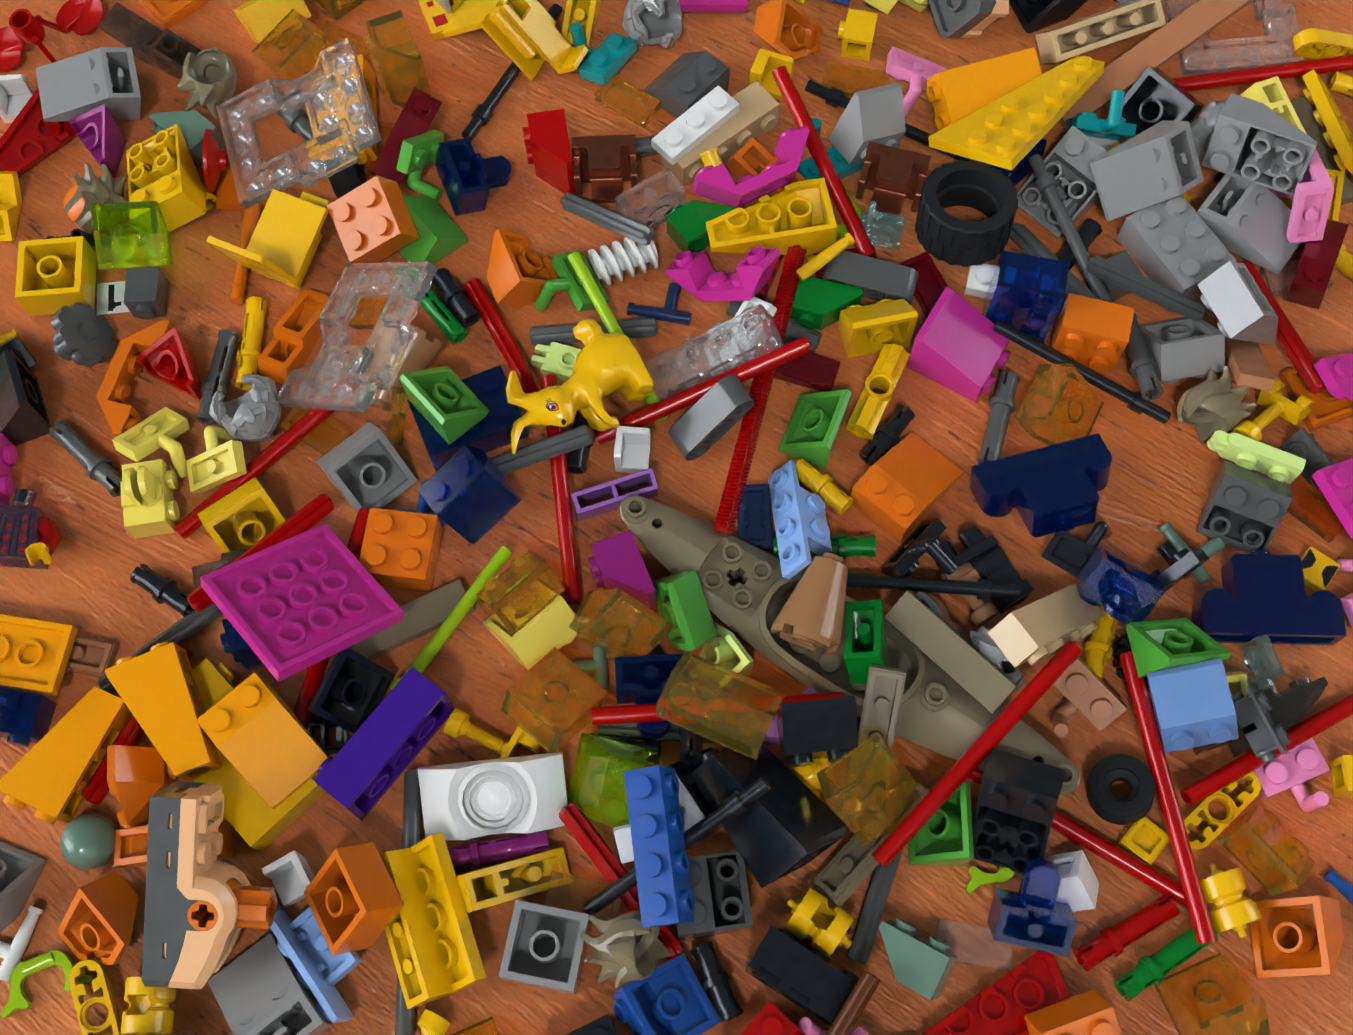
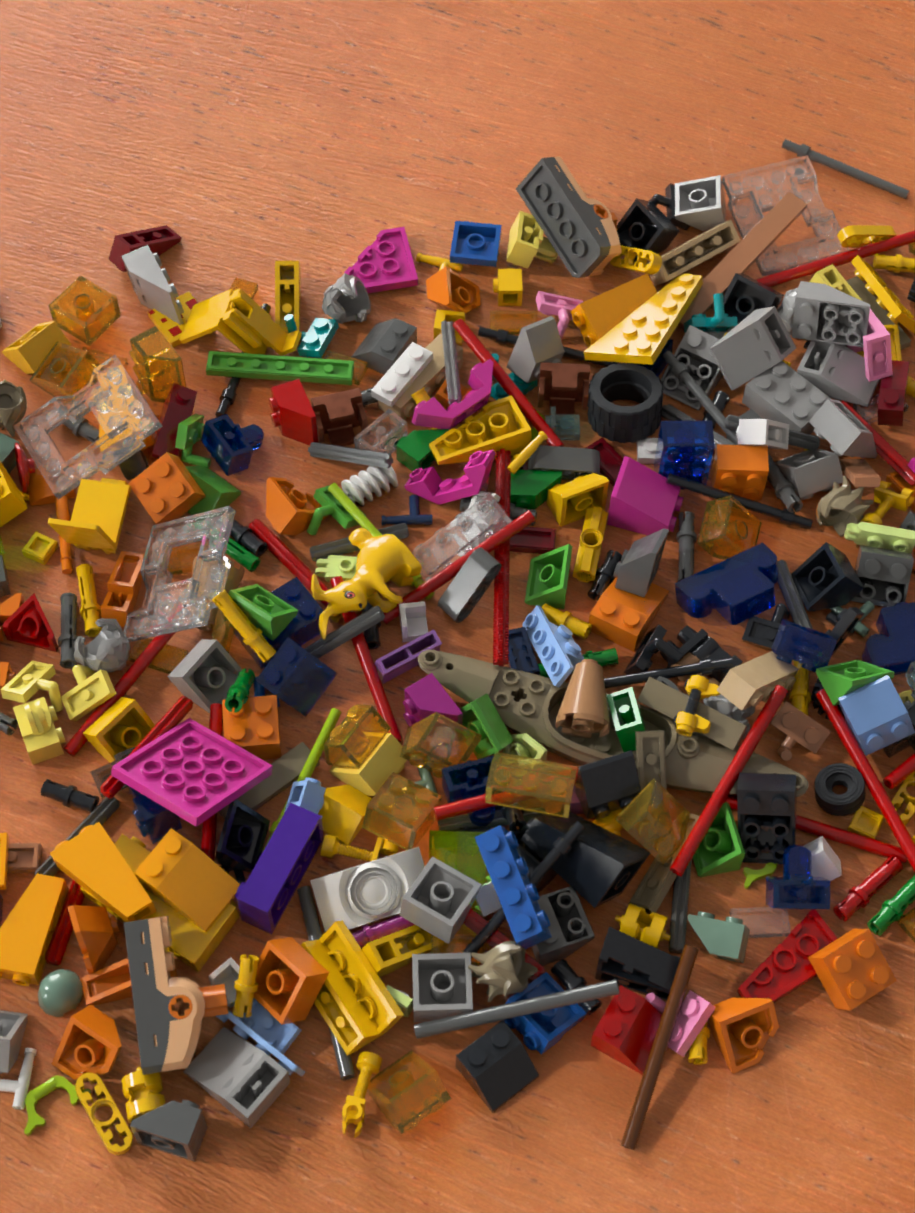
camera: 15 degrees left, 10 degrees down
none -> yellow tile [22,532,59,565]
none -> bright green tile [206,351,354,385]
none -> yellow pin [212,590,277,663]
none -> green pin [225,668,255,712]
none -> yellow pin [233,954,259,1018]
none -> light blue brick [284,778,326,820]
none -> yellow slope [318,784,379,846]
none -> yellowish green tile [386,985,413,1017]
none -> light grey slope [400,856,482,944]
none -> dark grey piece [414,979,620,1039]
none -> light grey axle [441,320,462,405]
none -> yellow beam [610,245,662,275]
none -> dark grey slope [613,528,669,598]
none -> yellow piece [673,675,720,737]
none -> white slope [736,419,789,449]
none -> dark grey axle [772,560,819,651]
none -> black slope [791,542,864,612]

